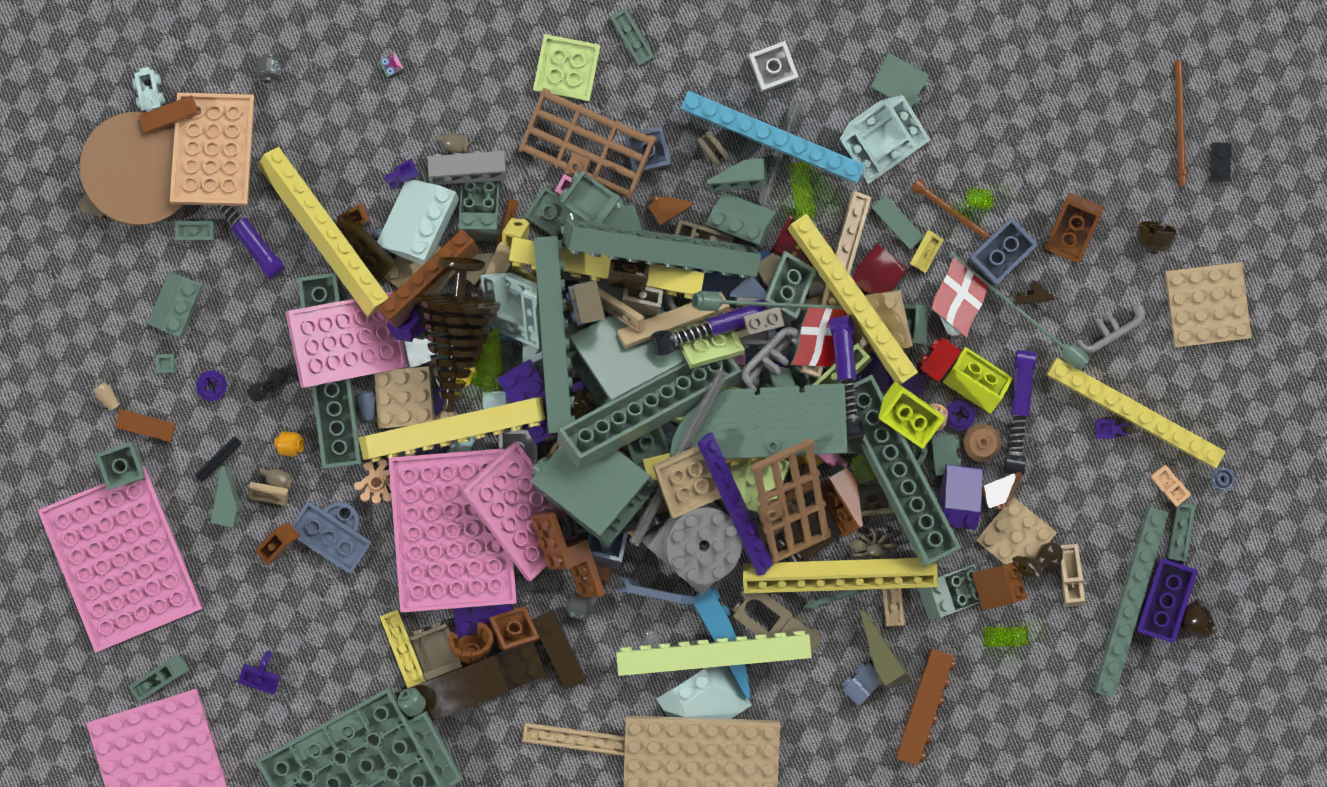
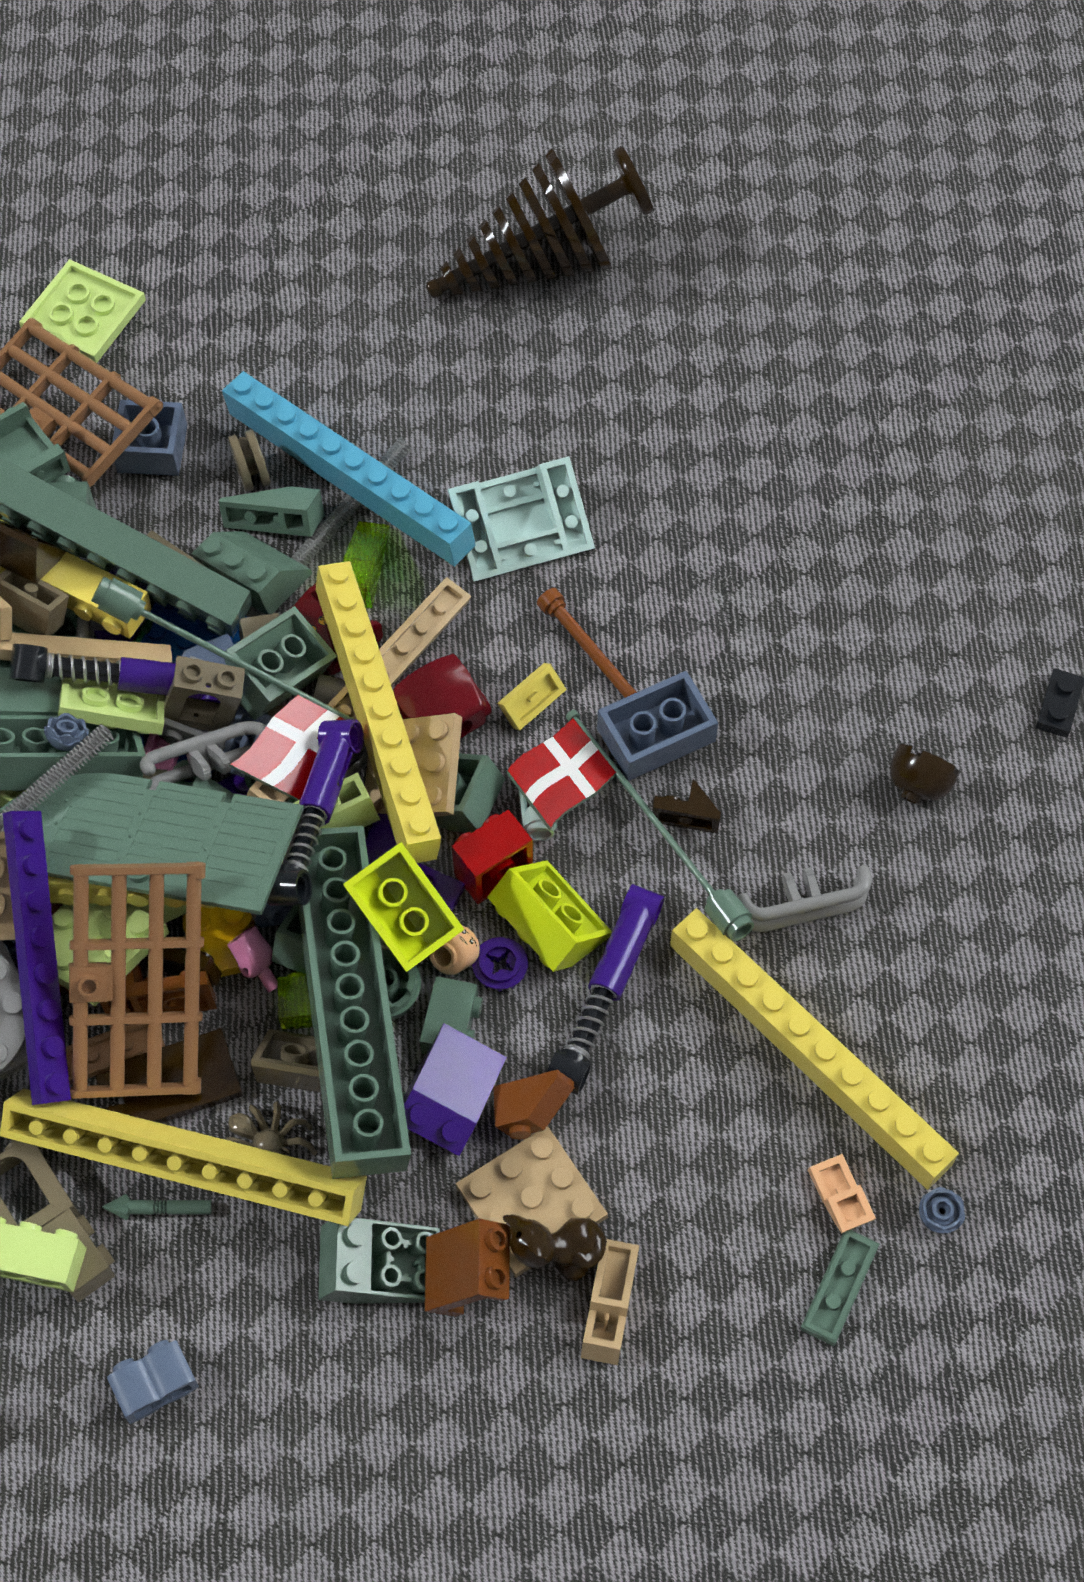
camera: 15 degrees right, 25 degrees down
sand green tile [610,8,655,67] -> none
dark orange slope [647,196,692,226] -> none
white brick [749,41,798,93] -> none
dark orange slope [820,468,863,537] -> none
olive wedge [860,610,912,689] -> none
sand green panel [869,53,930,108] -> none
sand green tile [871,194,924,250] -> none
tan tile [882,588,905,627] -> none
dark orange brick [895,648,956,766] -> none
medium nougat cone [963,424,1001,462] -> none
clear neon green slope [965,187,994,211] -> none
clear neon green slope [983,626,1029,647] -> none
dark orange slope [1044,192,1104,264] -> none
sand green brick [1093,507,1168,698] -> none
dark purple plate [1095,419,1129,439] -> none
dark purple brick [1134,557,1198,643] -> none
tan plate [1165,262,1252,348] -> none
dark orange bar [1174,60,1188,186] -> none
dark brown cylinder [1181,599,1217,638] -> none
none -> sand blue plate [44,713,89,751]

